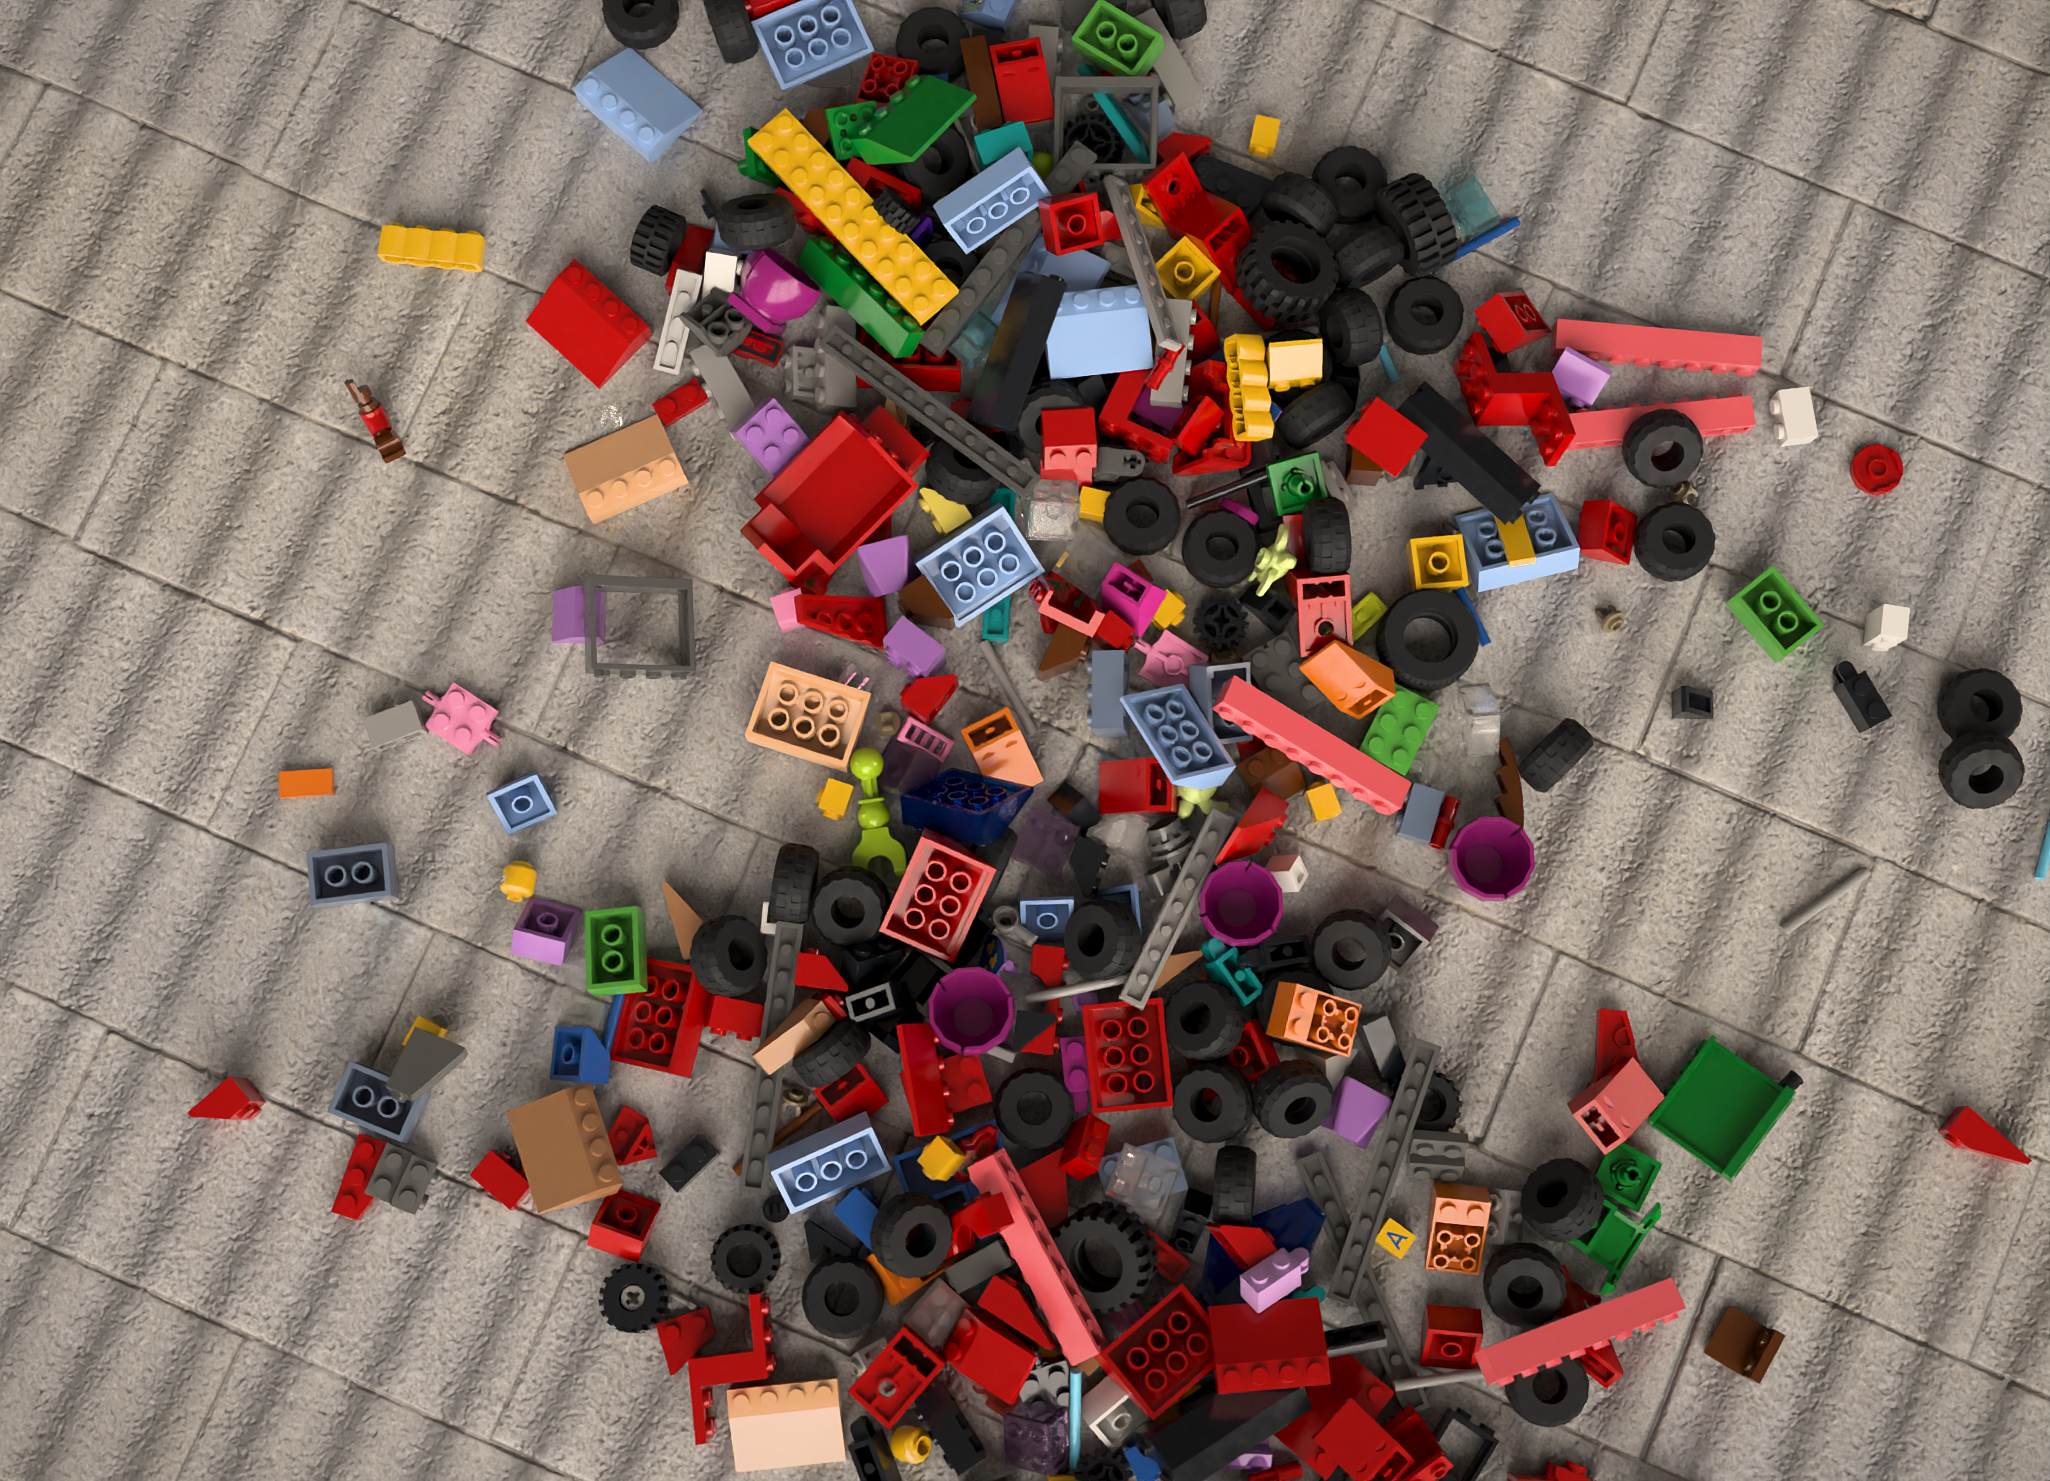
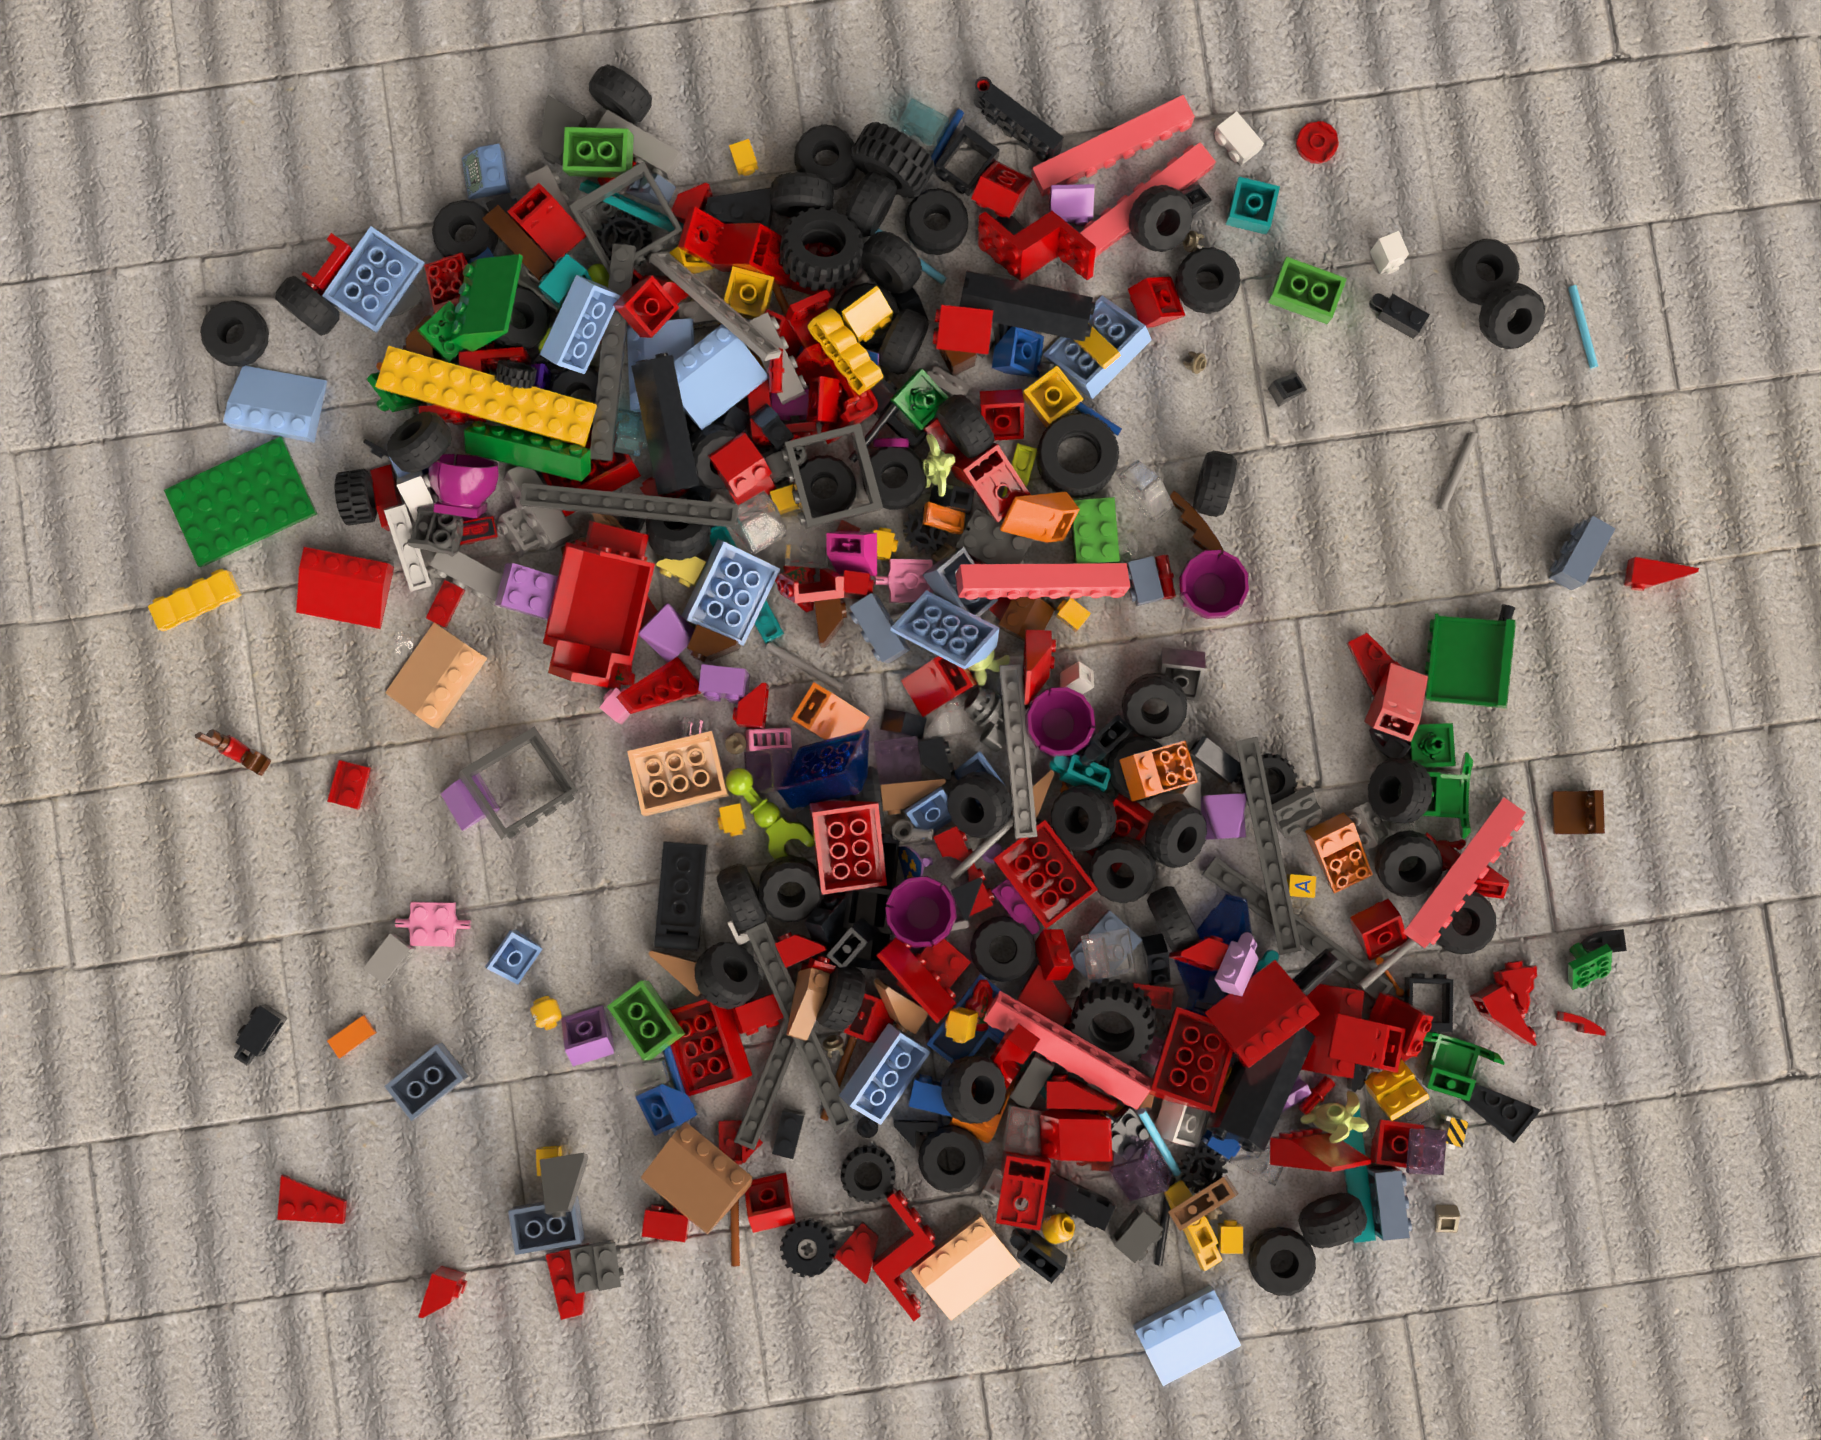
camera: 30 degrees left, 5 degrees up
none -> green plate [164,436,317,568]
none -> black brick [234,1004,288,1066]
none -> red wing [277,1174,347,1224]
none -> red plate [327,760,371,810]
none -> black hinge [654,841,708,951]
none -> dark orange bar [730,1200,740,1267]
none -> dark grey tile [734,1019,796,1150]
none -> black slope [750,403,794,451]
none -> dark grey window [781,423,883,529]
none -> red bracket [785,289,831,349]
none -> medium nougat slope [874,978,929,1035]
none -> medium nougat slope [881,779,946,815]
none -> orange tile [922,502,965,535]
none -> black window [935,125,1000,196]
none -> black hinge [974,76,1064,162]
none -> red slope [979,389,1024,441]
none -> blue slope [992,326,1044,378]
none -> black slope [1181,184,1212,215]
none -> teal brick [1225,177,1280,235]
none -> black plate [1369,728,1411,759]
none -> orange hinge [1375,957,1404,997]
none -> sand blue brick [1549,516,1616,591]

